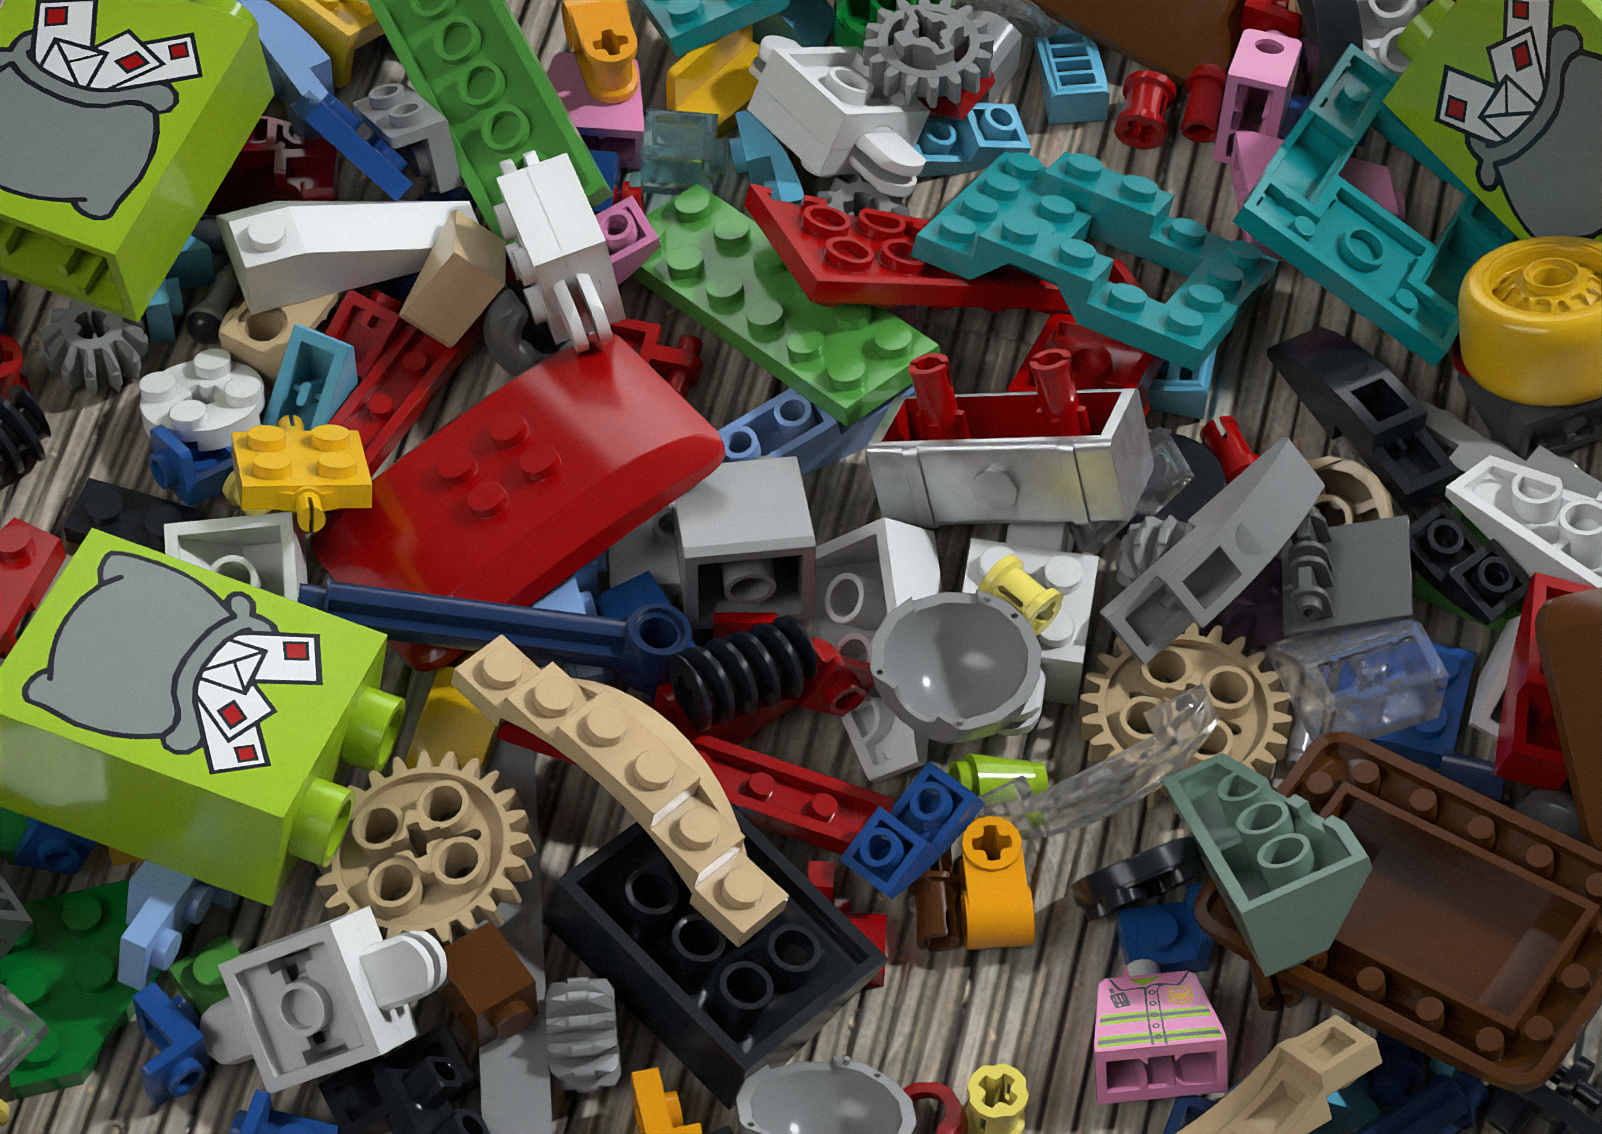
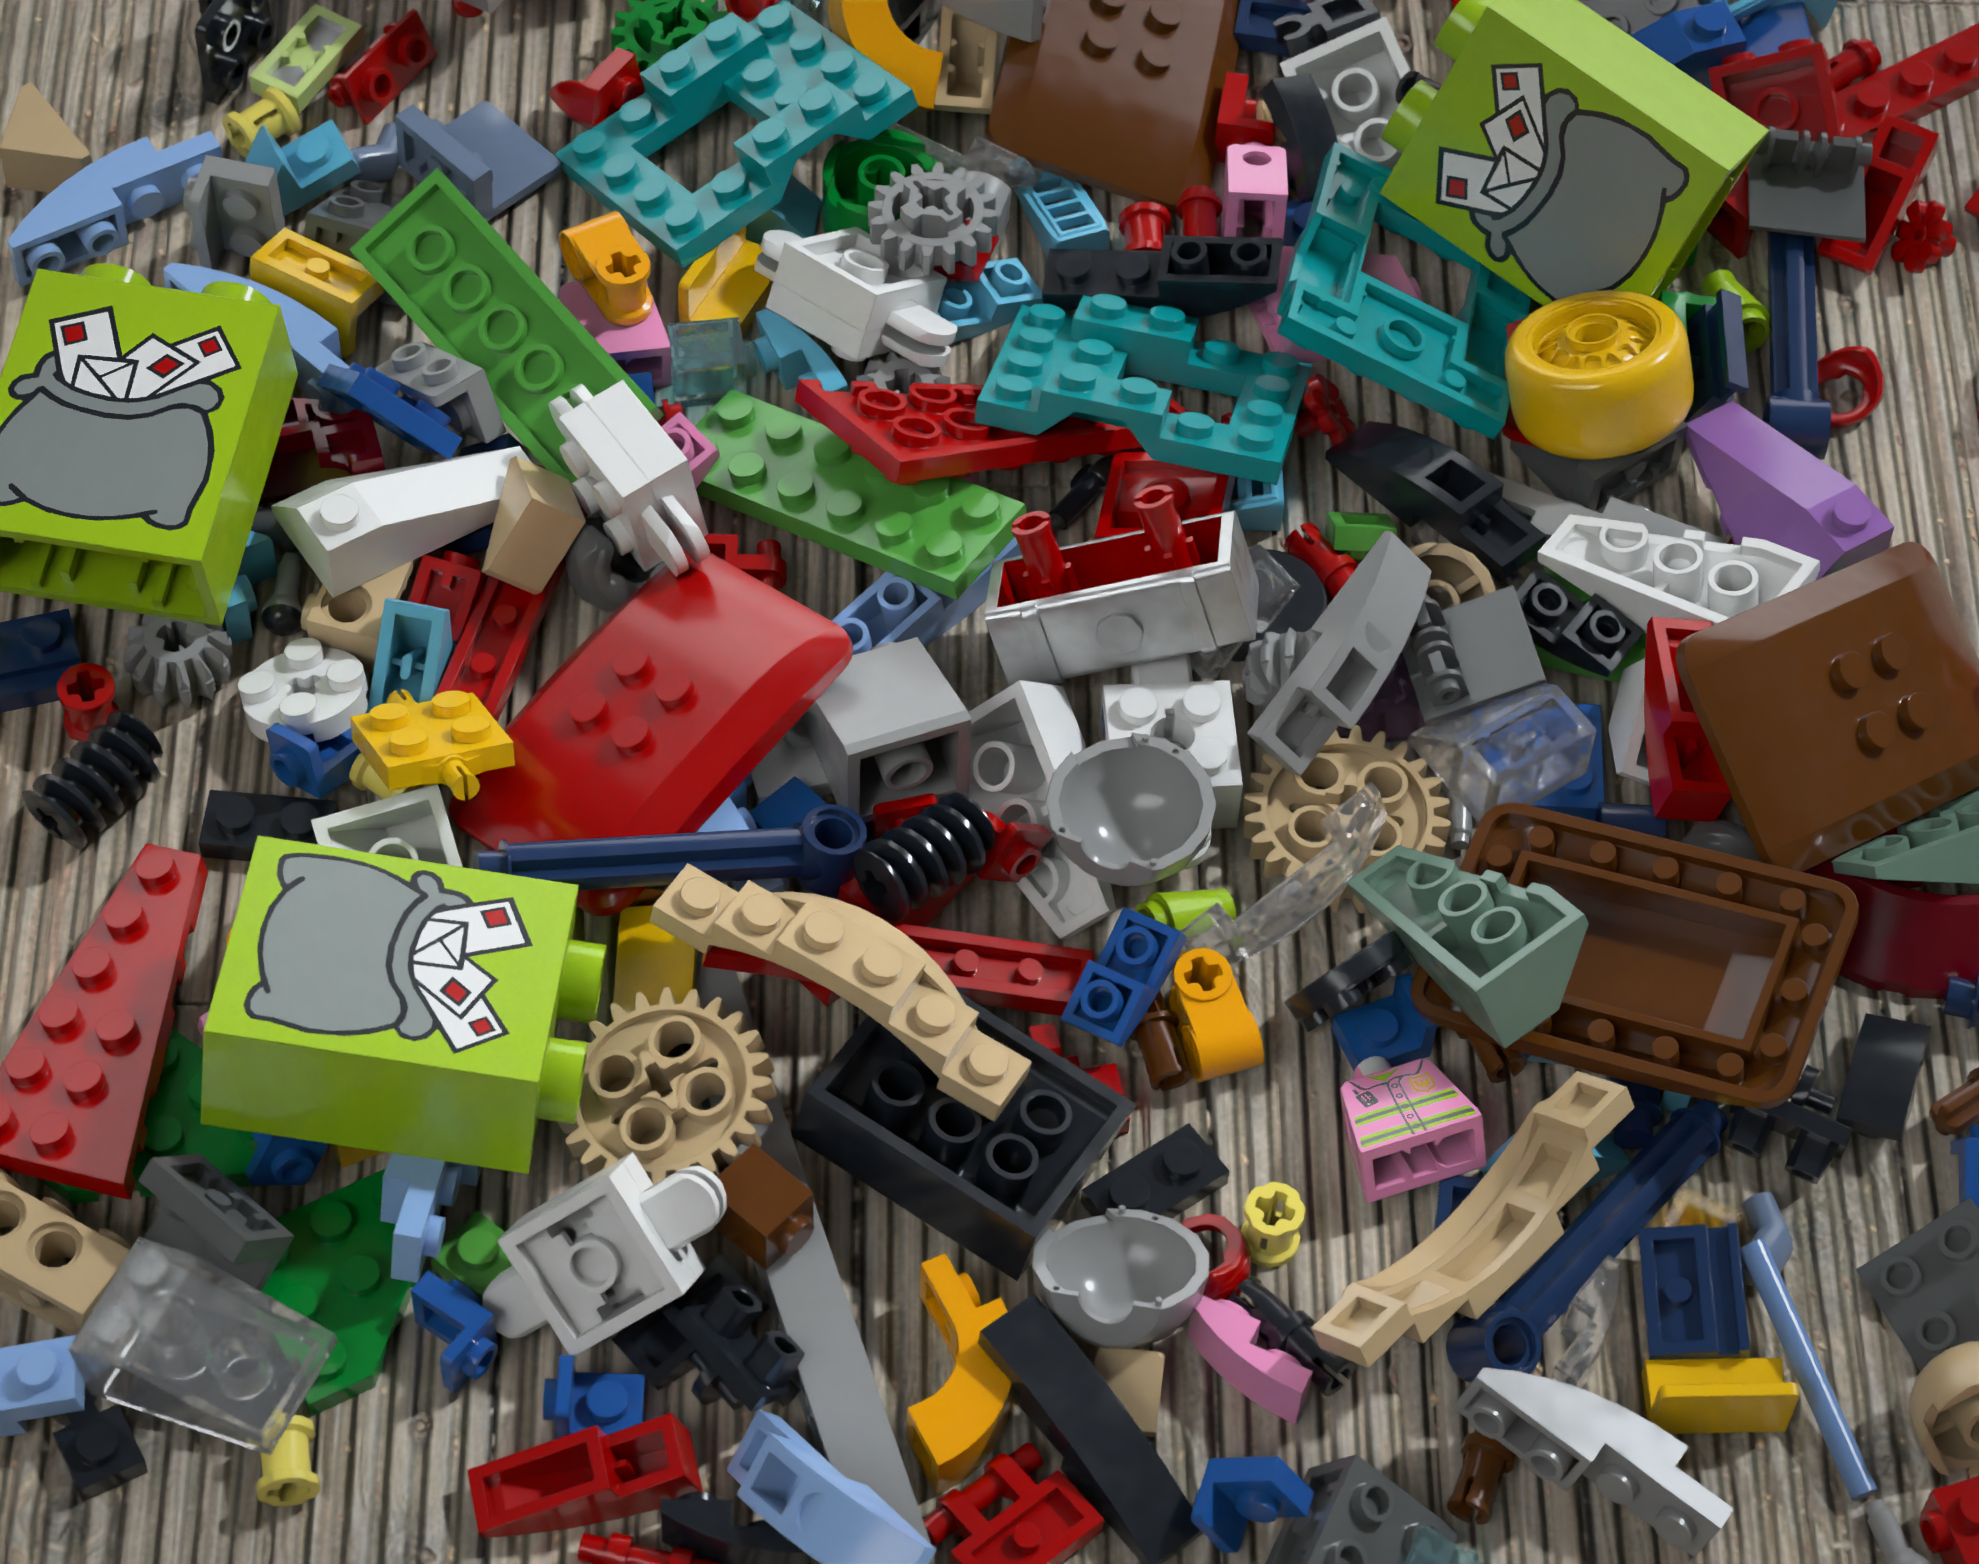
camera: 15 degrees left, 0 degrees up
light grey gear [545,976,622,1093] -> none
light yellow bush [978,554,1064,636] -> none
none -> black slope [1042,235,1283,318]
none -> black piece [1048,449,1128,531]
none -> black plate [1080,1123,1229,1218]
none -> red plant [1294,373,1357,446]
none -> bright green plate [1325,511,1397,560]

